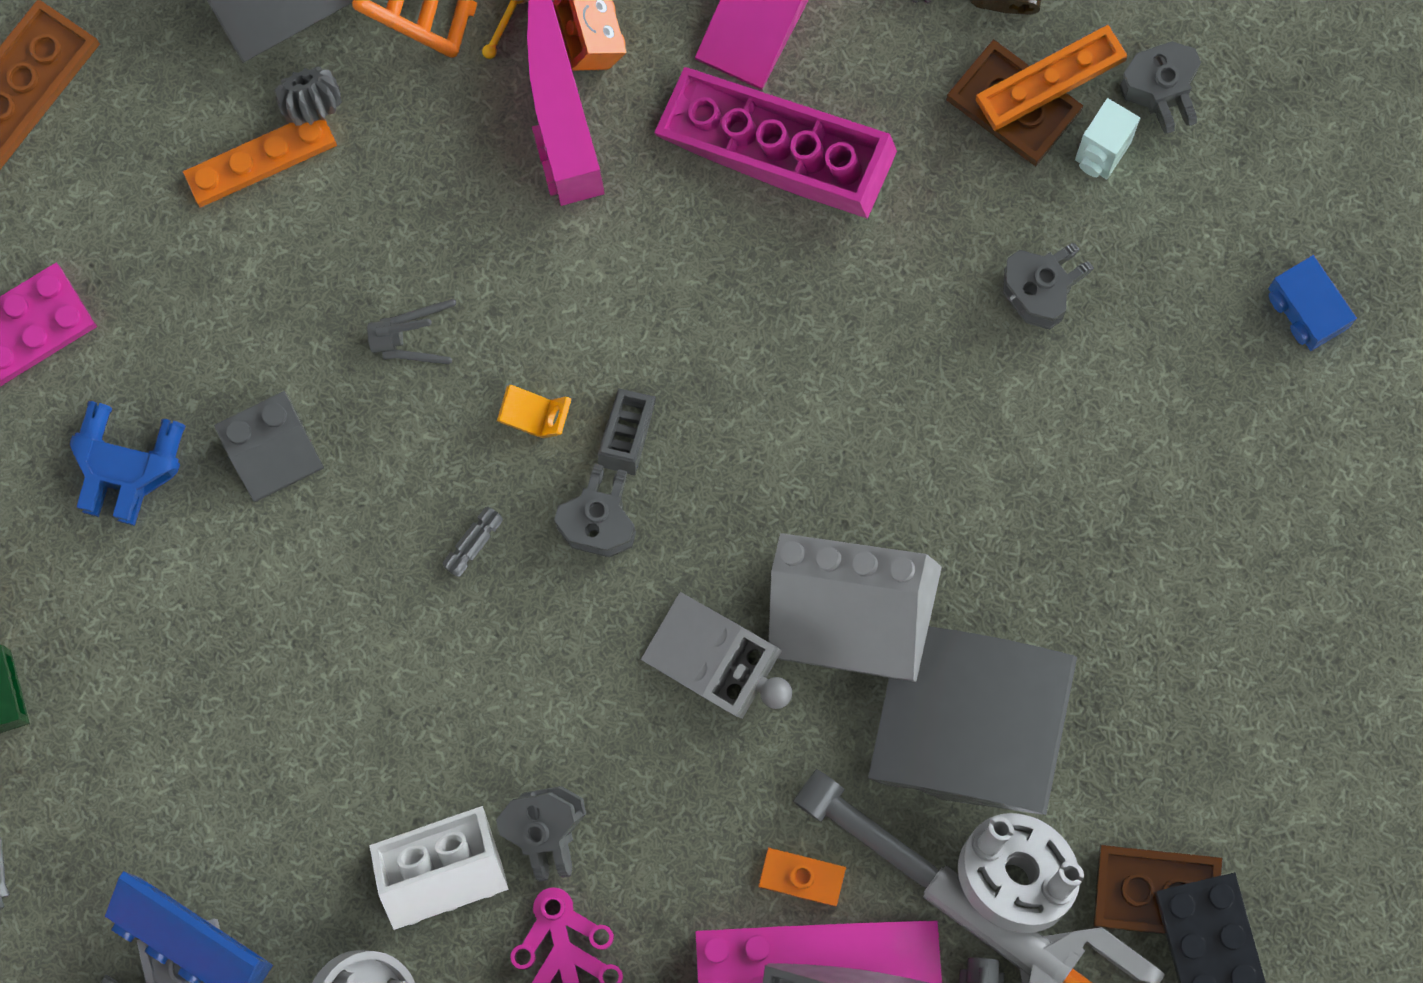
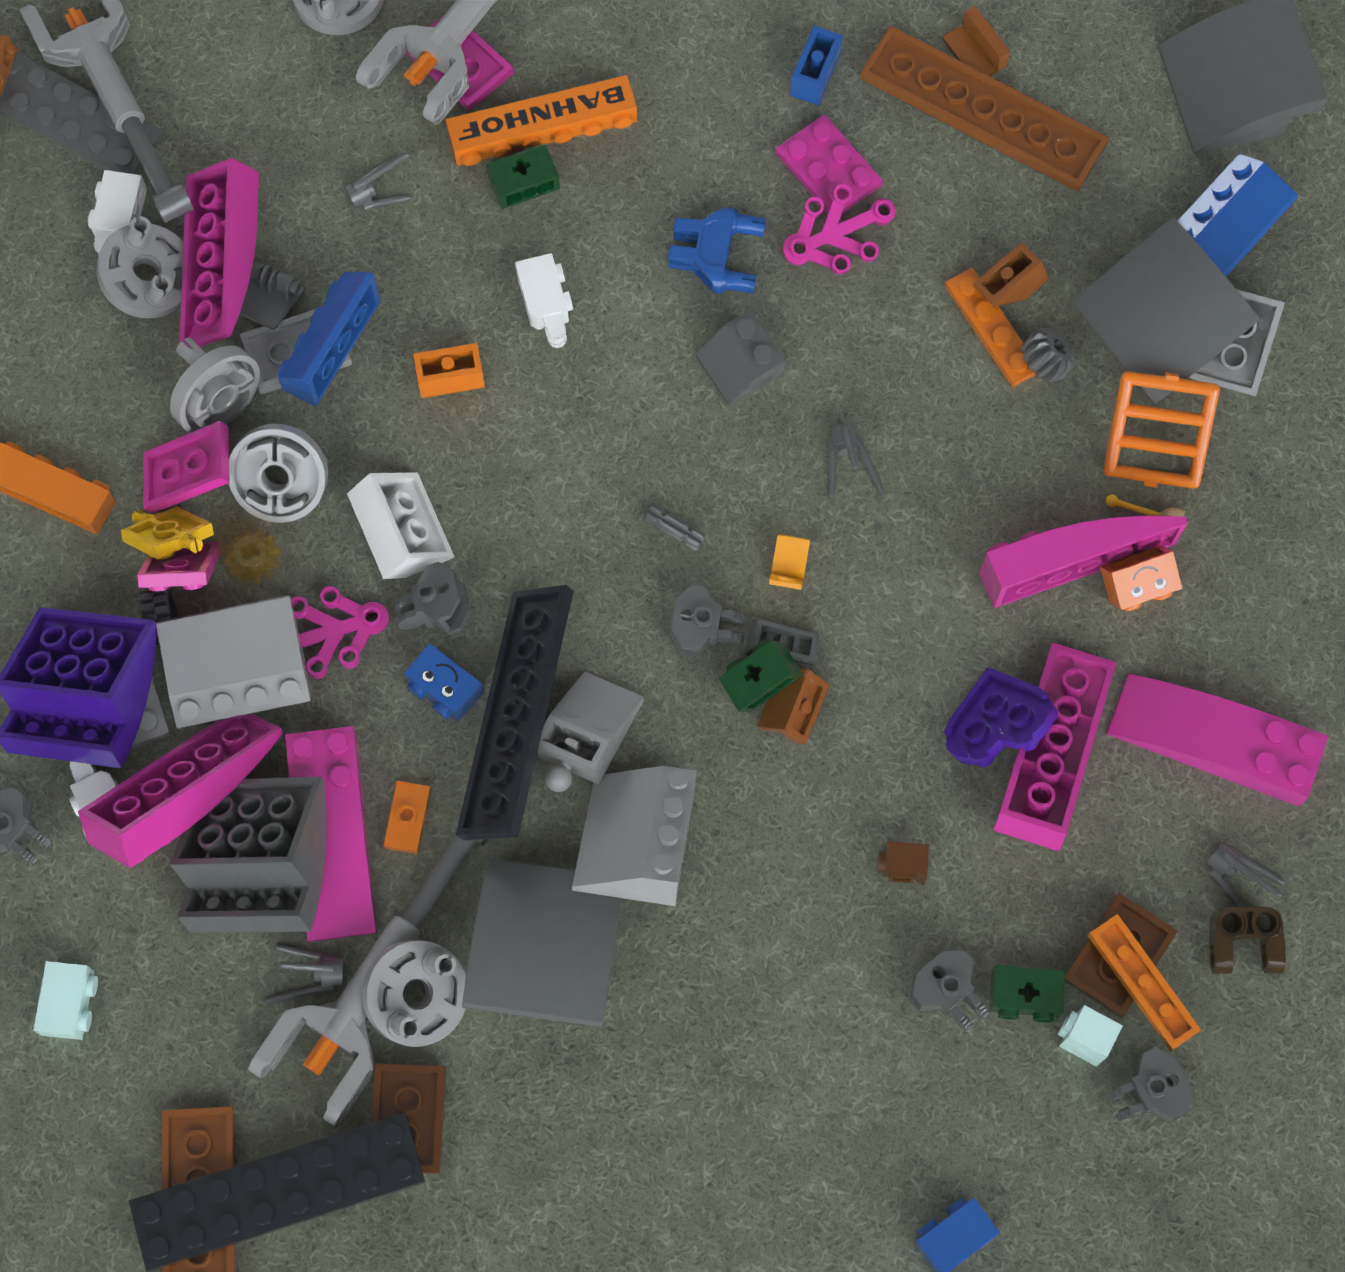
camera: 80 degrees right, 5 degrees down
none -> blue brick [404,643,484,722]
none -> orange brick [413,343,485,398]
none -> black plate [456,585,574,841]
none -> white hinge [515,253,573,348]
none -> dark green brick [719,639,804,712]
none -> dark orange panel [758,669,829,745]
none -> dark pink plant [782,184,896,275]
none -> reddish brown window [877,841,929,885]
none -> dark purple plate [944,667,1058,767]
none -> dark orange slope [973,242,1049,307]
none -> dark green brick [989,965,1065,1023]

